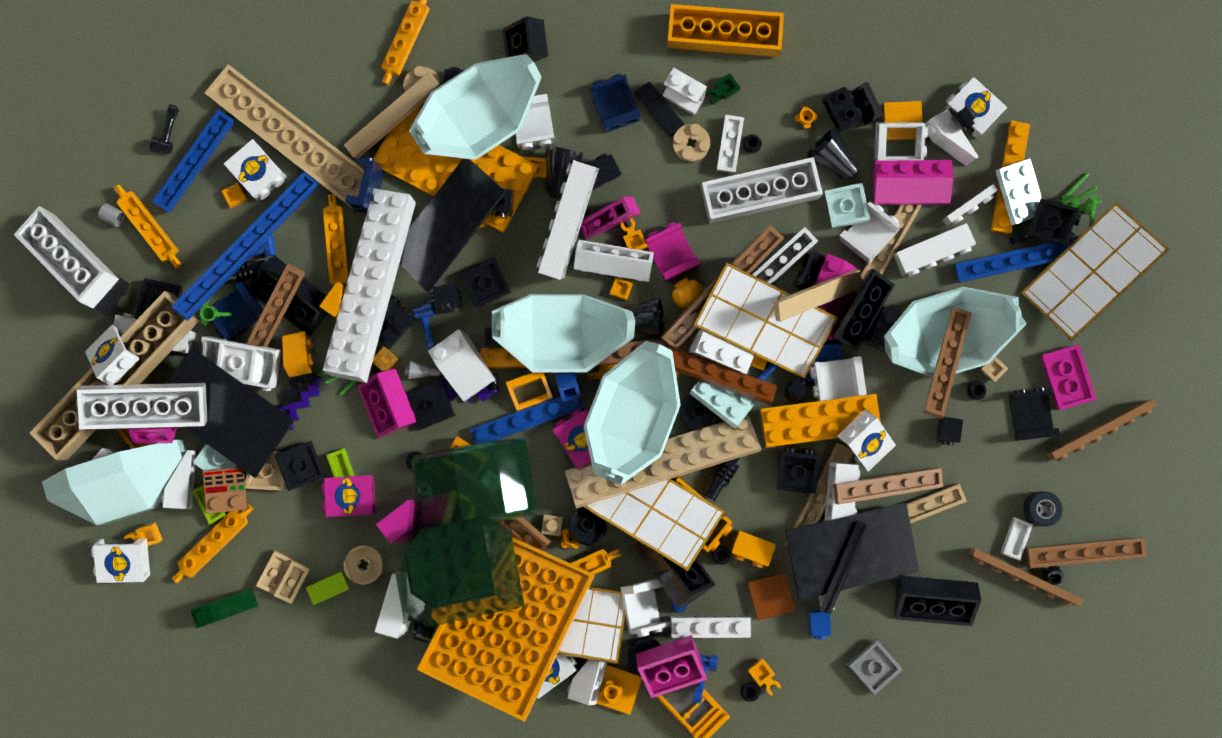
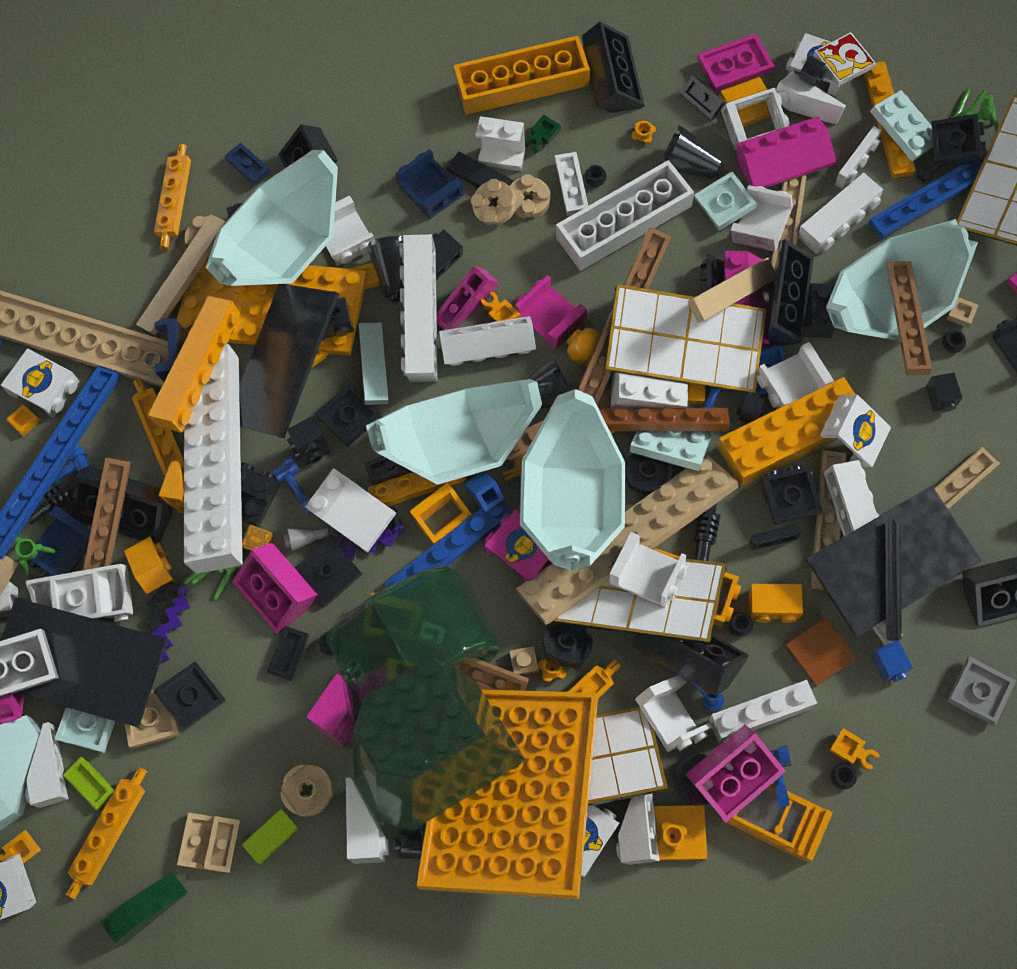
camera: 15 degrees left, 15 degrees down
medium nougat slope [203,467,247,514] -> none
dark pink panel [321,475,376,517] -> none
lime tile [326,448,355,478] -> none
light orange tile [609,276,633,301] -> none
white brick [752,227,818,284] -> none
black brick [822,86,862,134] -> none
medium nougat plate [833,467,943,505] -> none
none -> light orange brick [148,296,241,433]
none -> dark blue plate [225,142,271,186]
none -> black tile [267,626,309,681]
none -> light aqua tile [359,322,388,405]
none -> tan plate [471,179,516,225]
none -> black slope [582,21,645,113]
none -> white panel [610,532,688,607]
none -> dark pink plate [697,34,774,92]
none -> black tile [749,523,802,550]
none -> tile [813,32,876,86]

